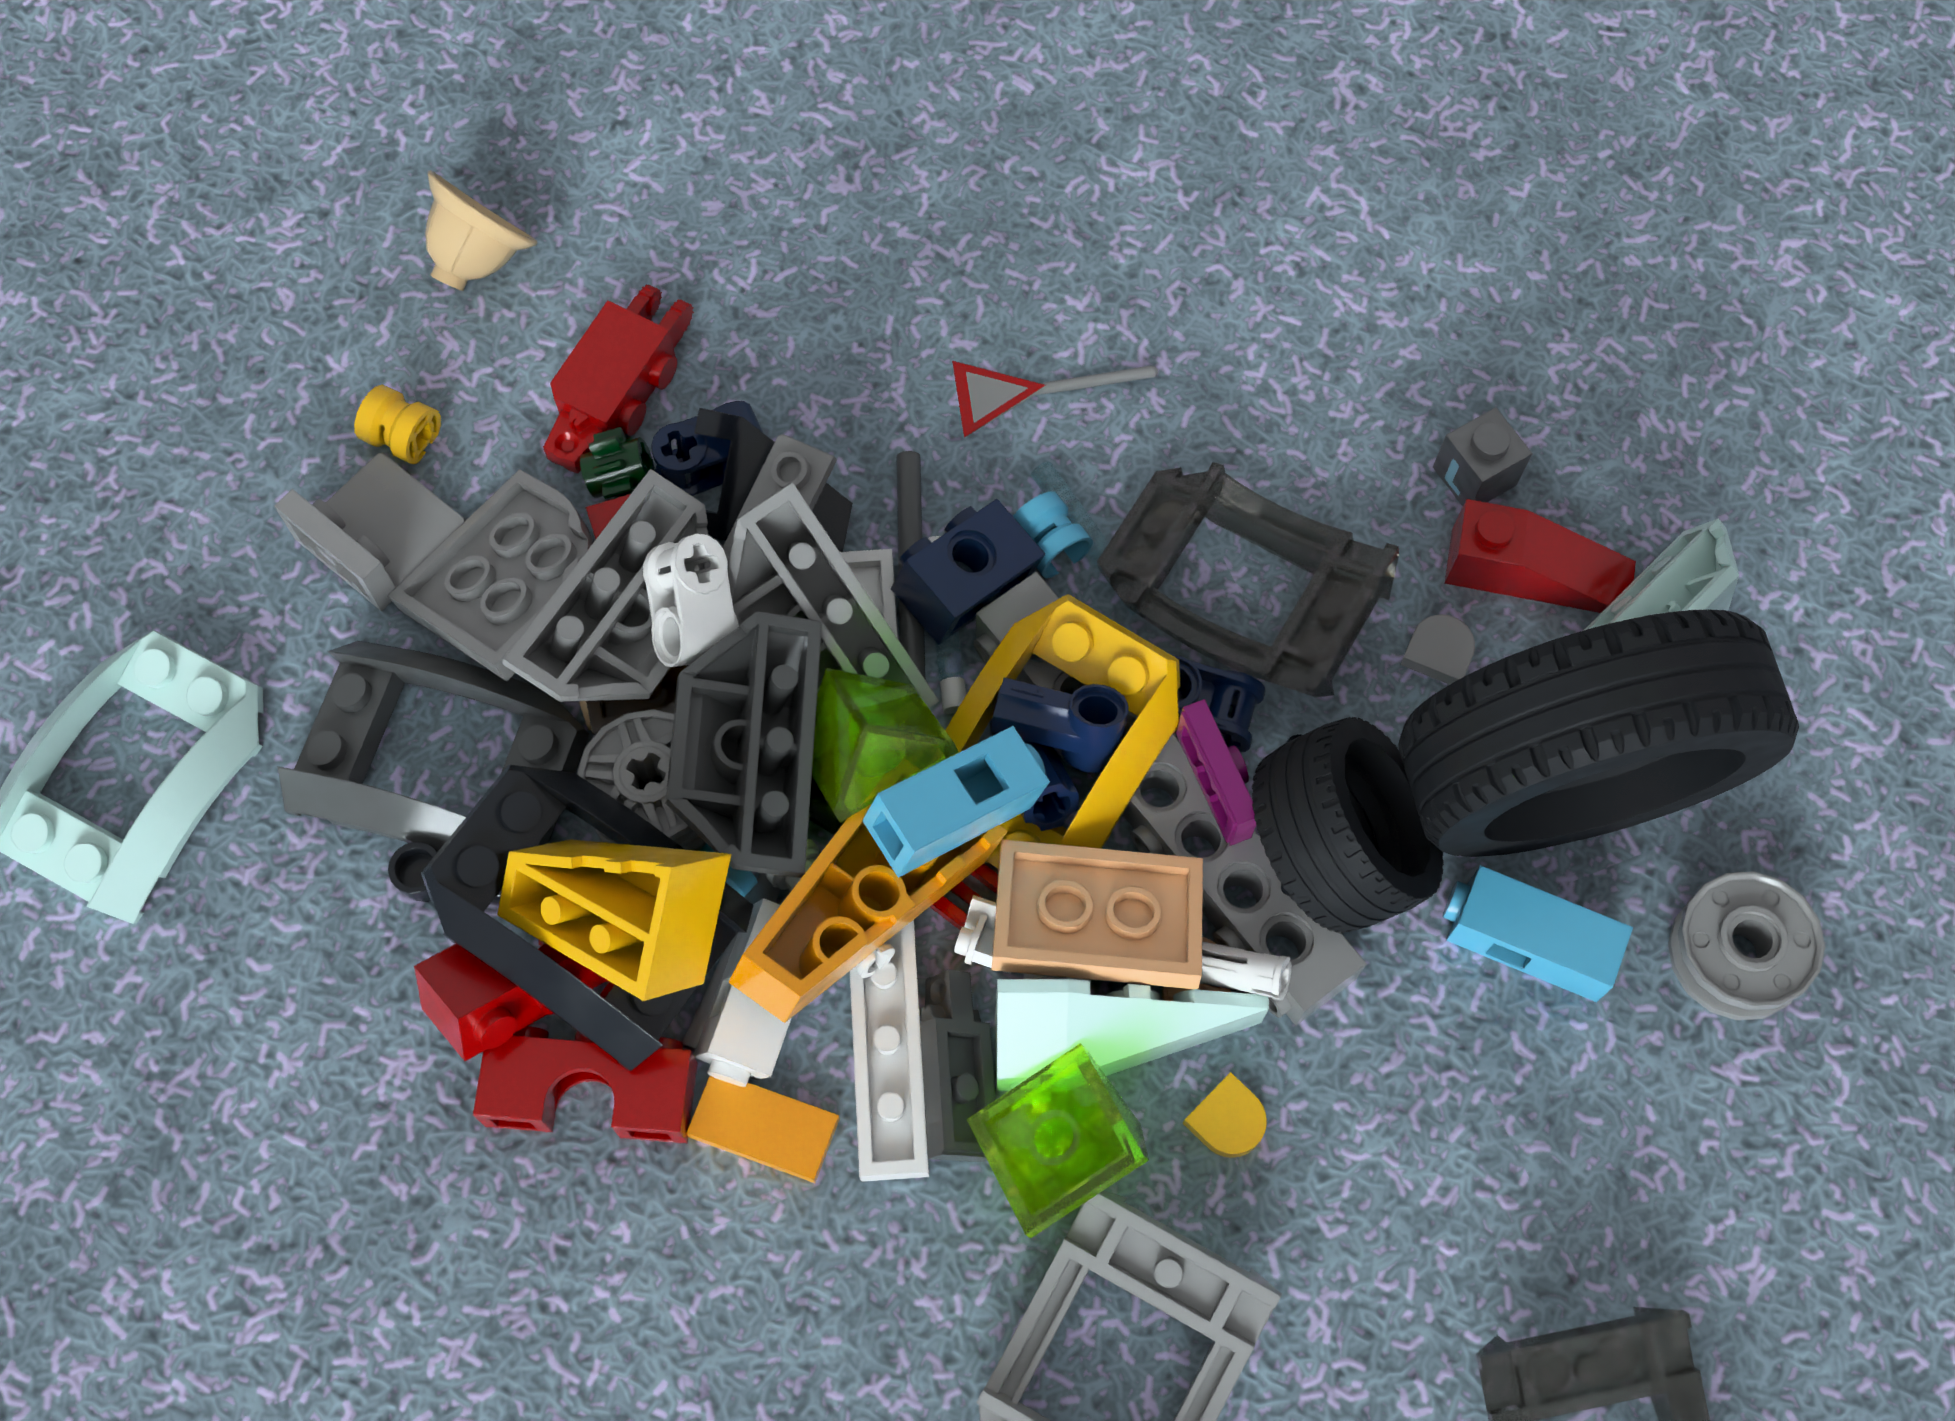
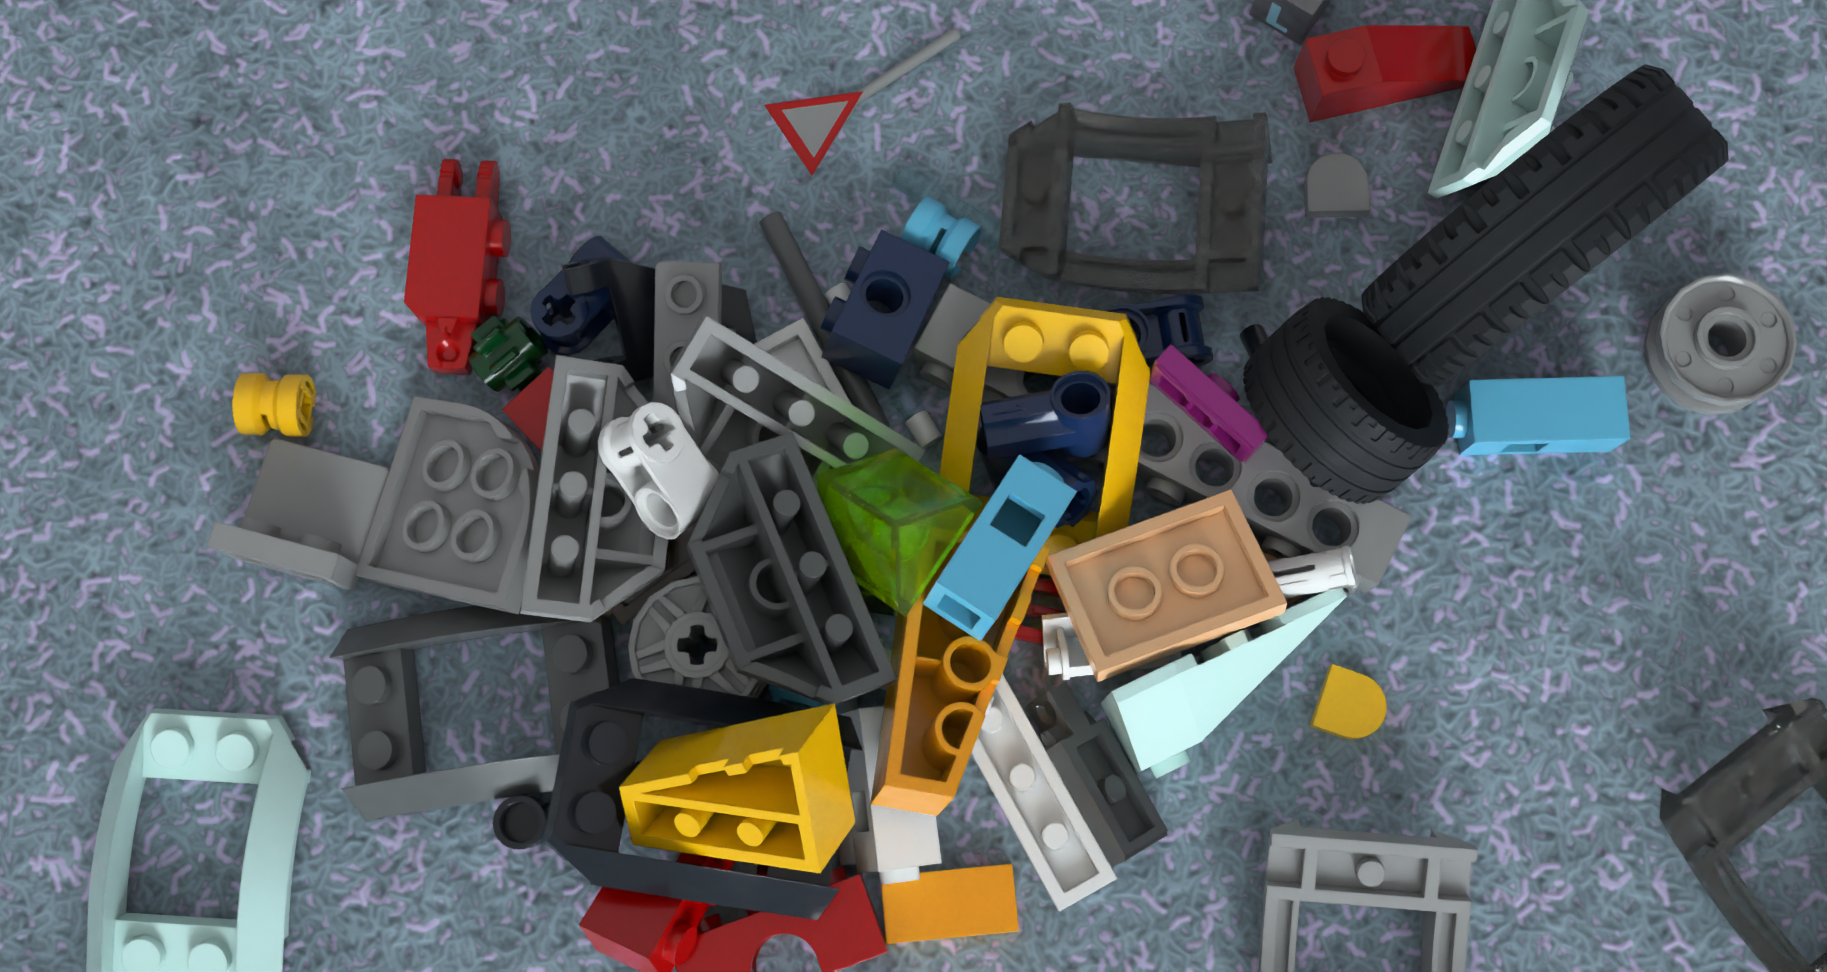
camera: 20 degrees left, 10 degrees up
tan hat [425,170,538,291] -> none
clear neon green slope [966,1043,1149,1238] -> none

